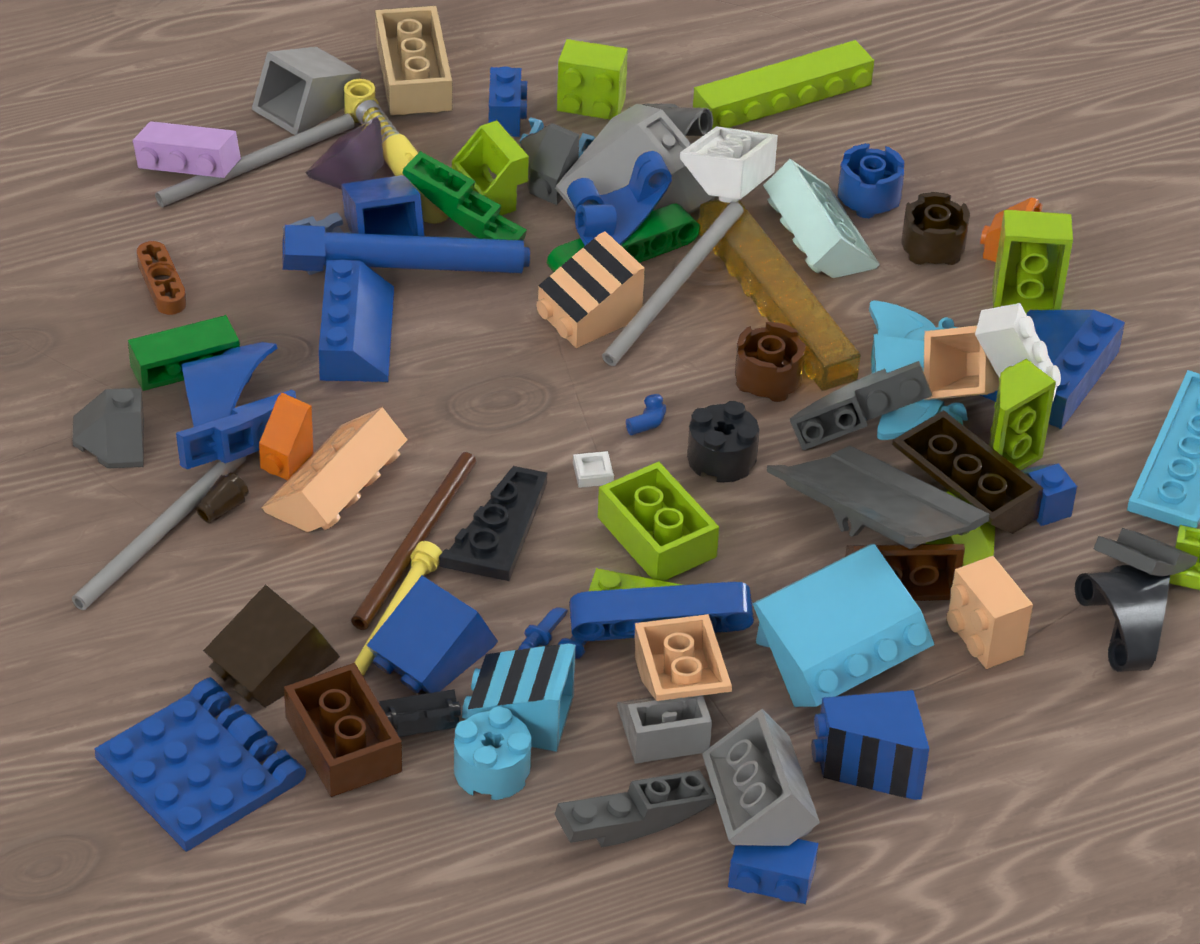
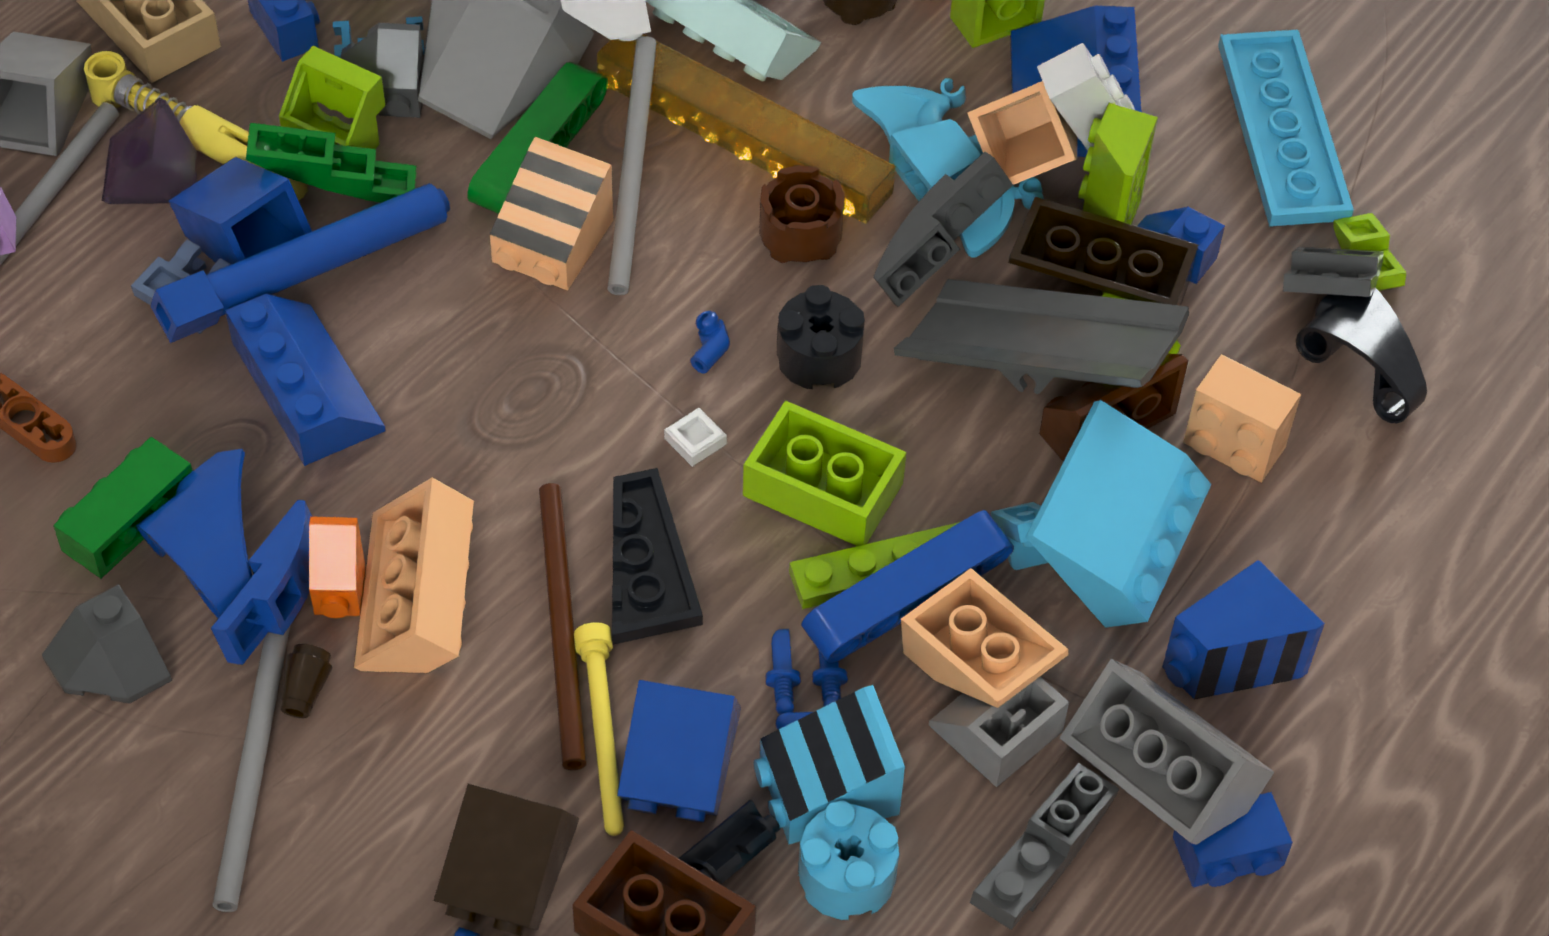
camera: 30 degrees left, 10 degrees up
blue panel [567,151,672,246] -> none

